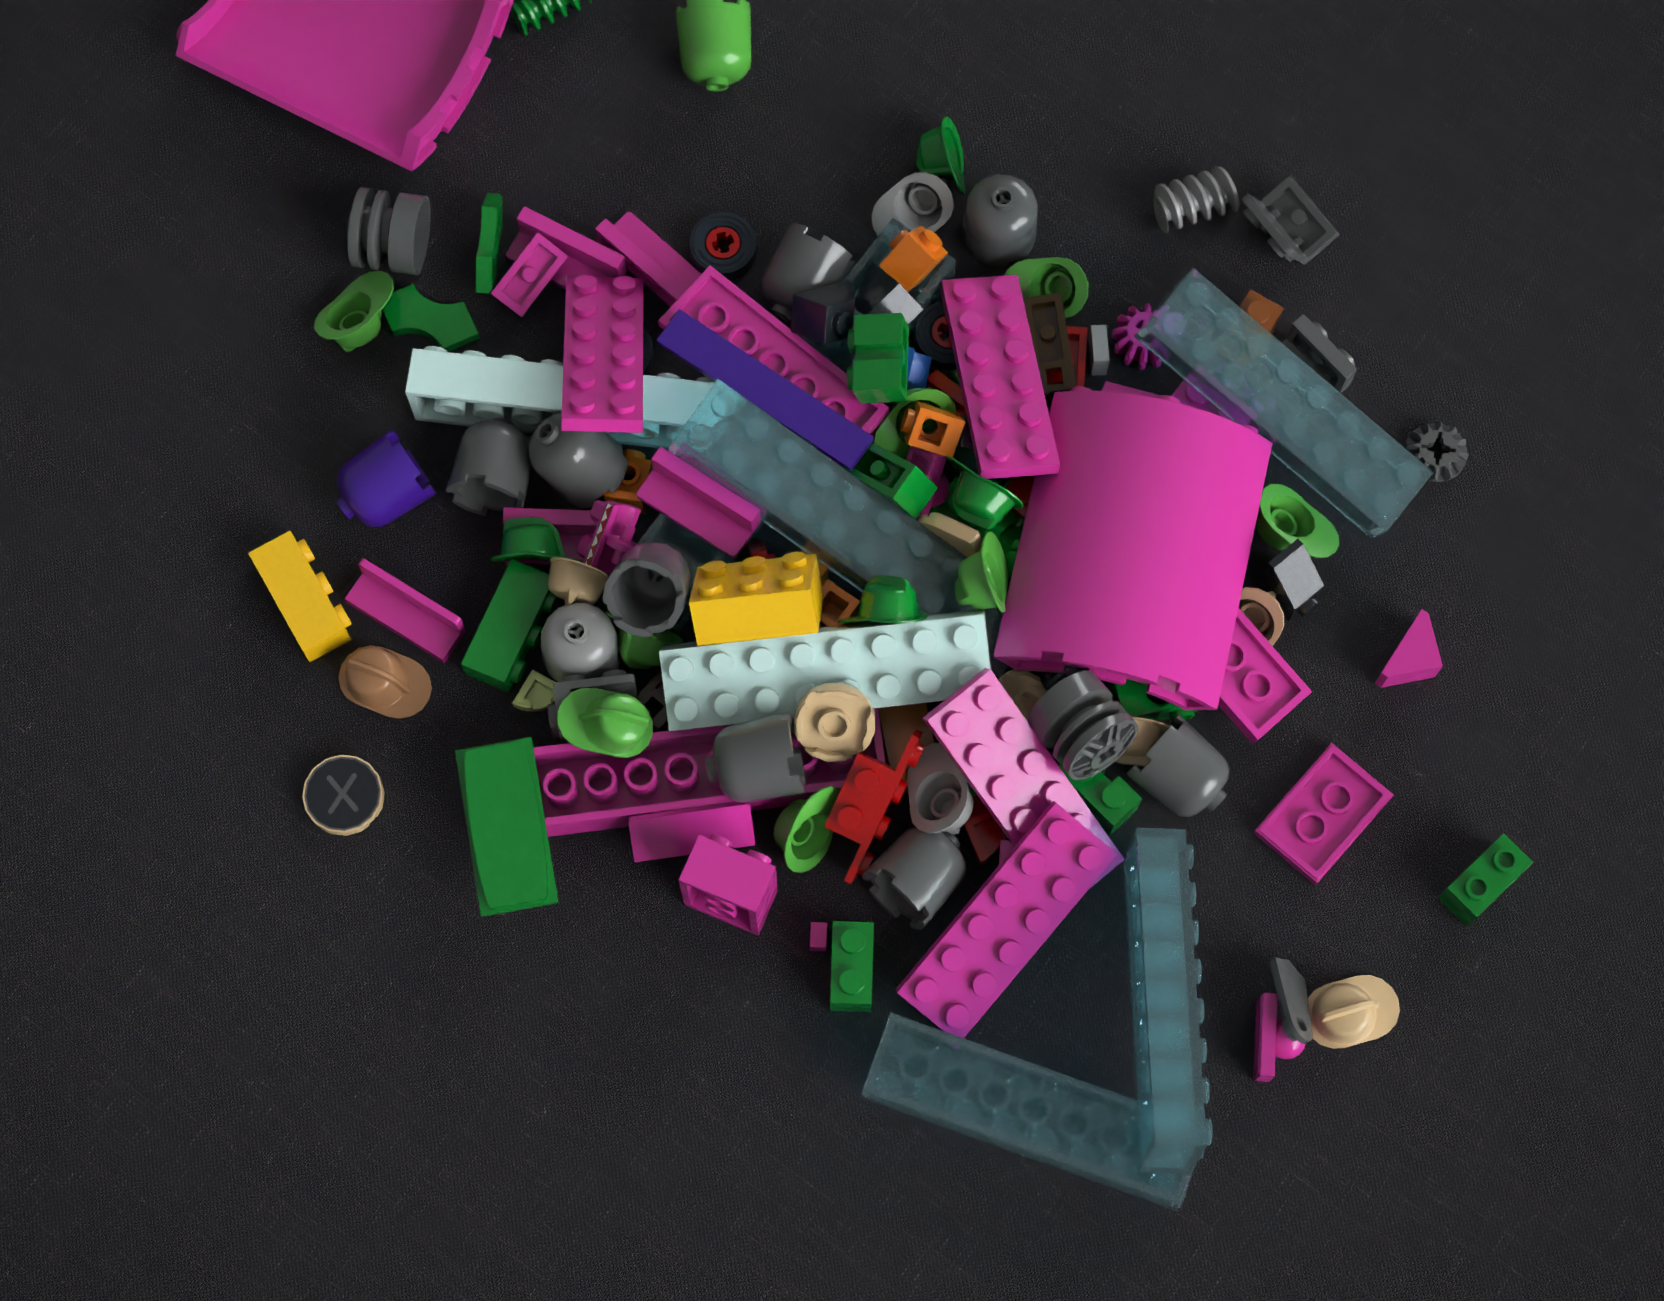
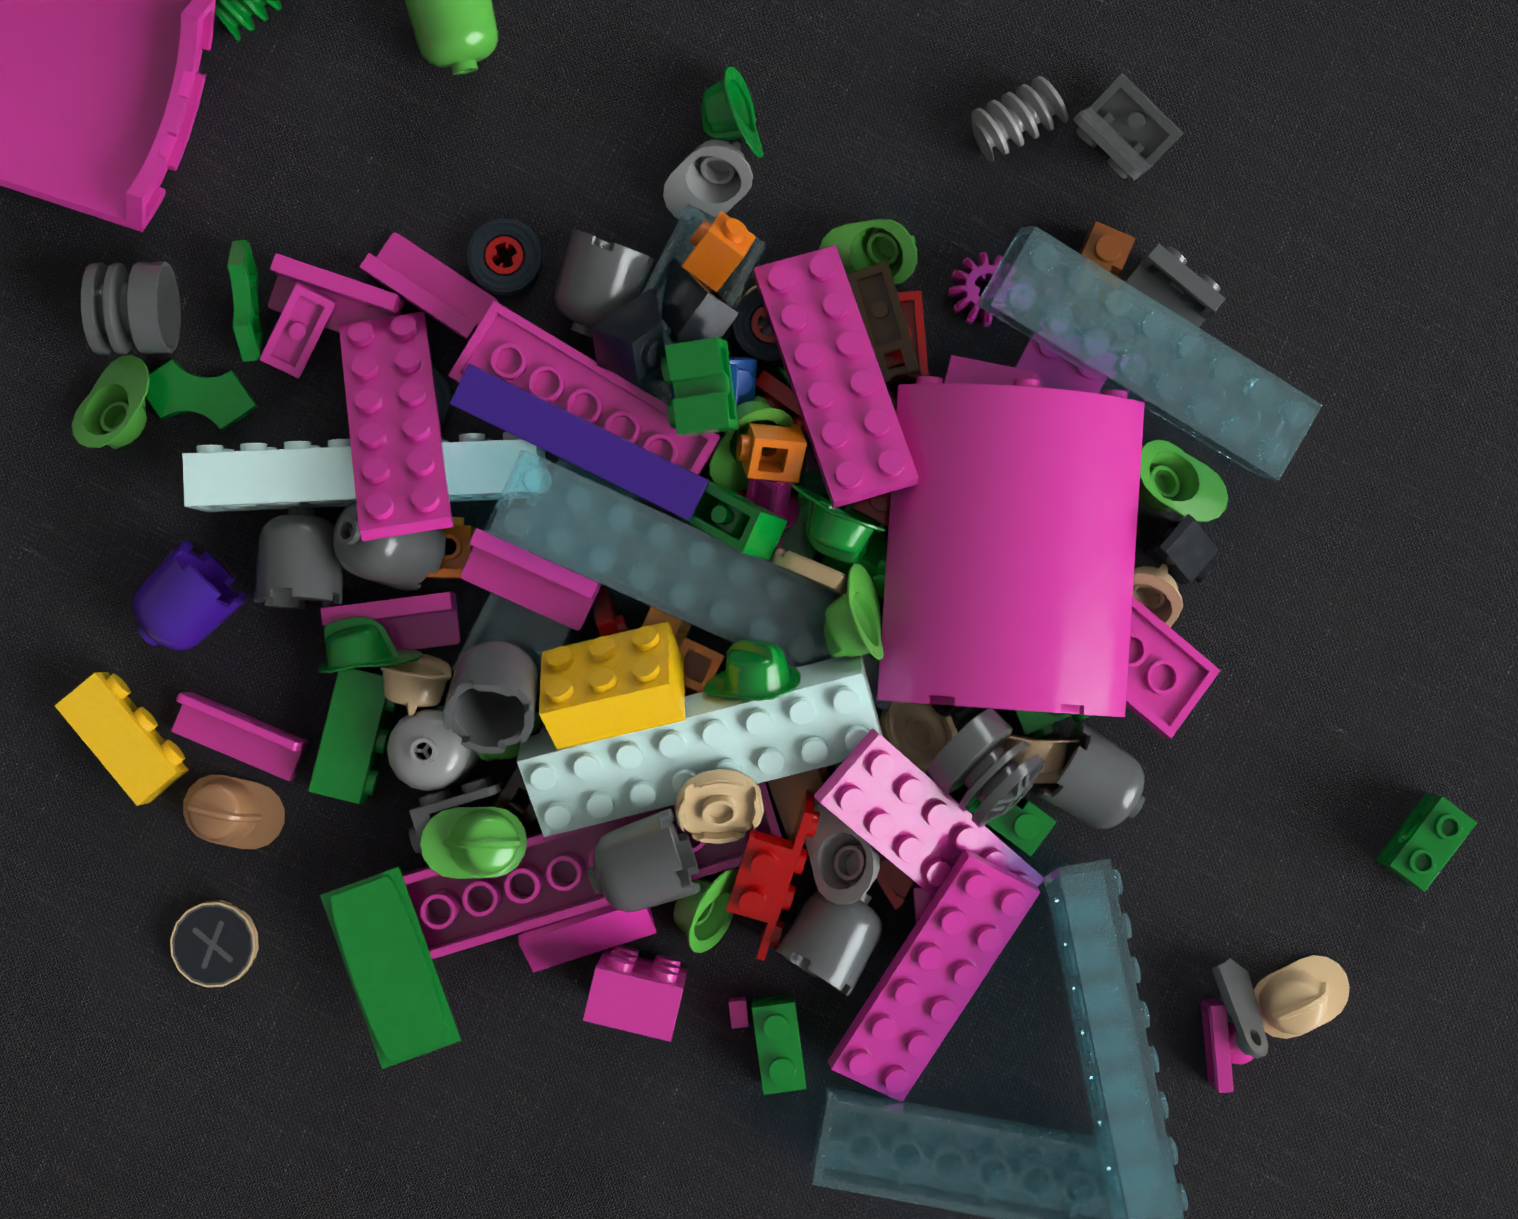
camera: 10 degrees left, 15 degrees up
yellowish green tile [512,670,556,712] -> none
dark pink hips [576,500,641,575] -> none
dark grey cylinder [961,174,1038,267] -> none
light grey tile [1088,325,1110,376] -> none
dark pink tile [1253,743,1394,886] -> none
dark pink slope [1374,609,1443,688] -> none
dark grey gear [1405,421,1469,482] -> none

